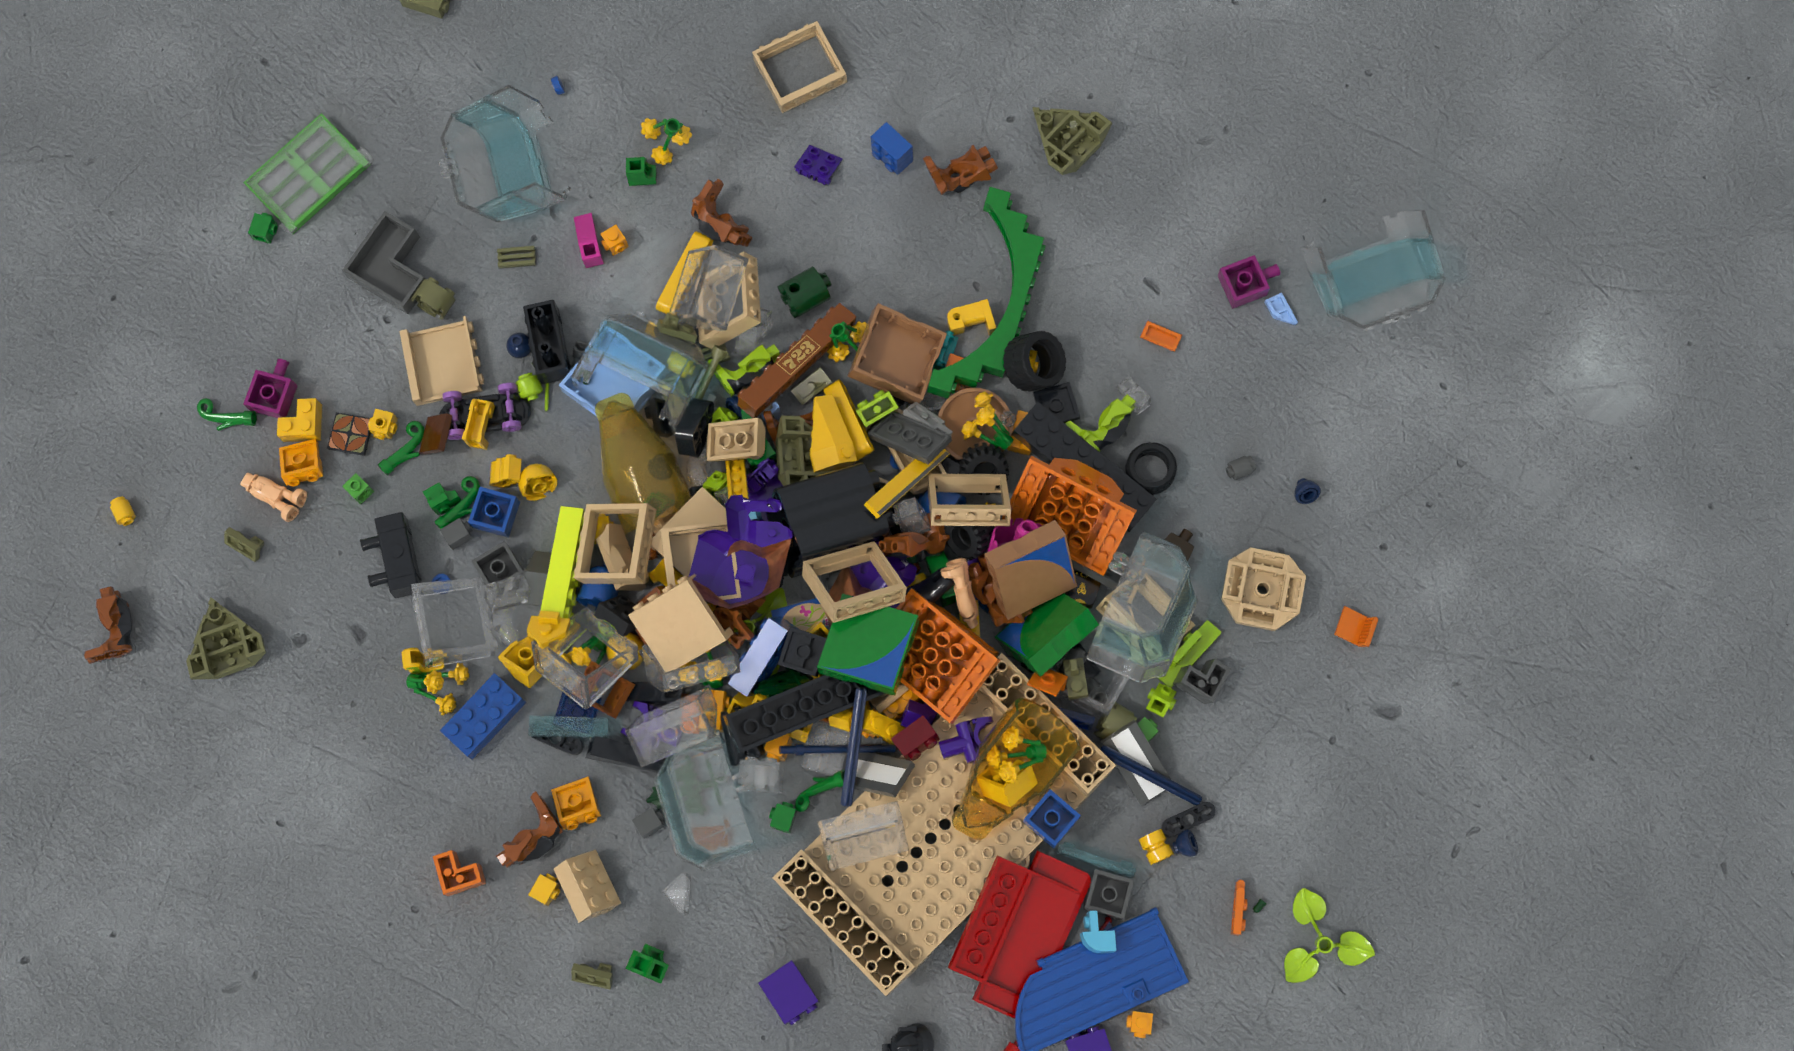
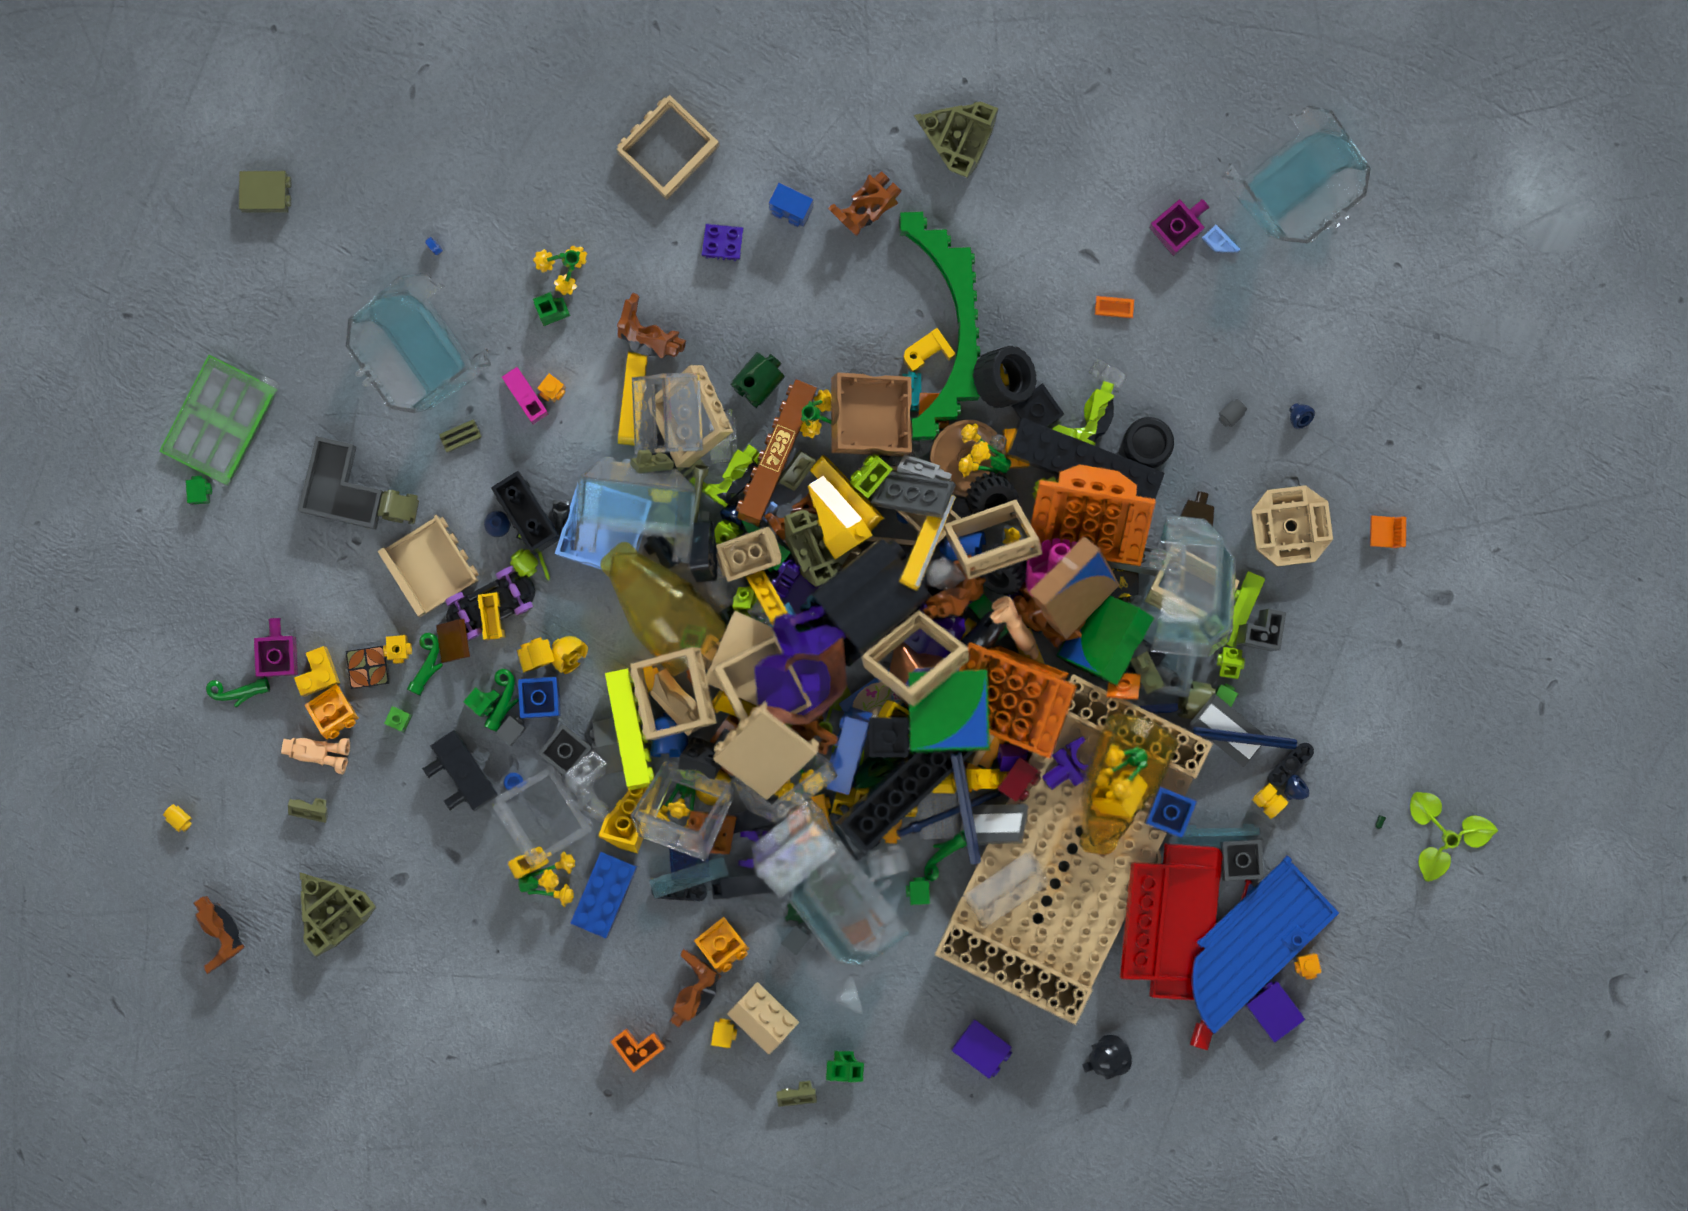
camera: 25 degrees left, 10 degrees up
yellow plate [527,611,571,649] -> none
medium azure brick [1080,911,1116,953] -> none
orange hinge [1231,880,1247,936] -> none

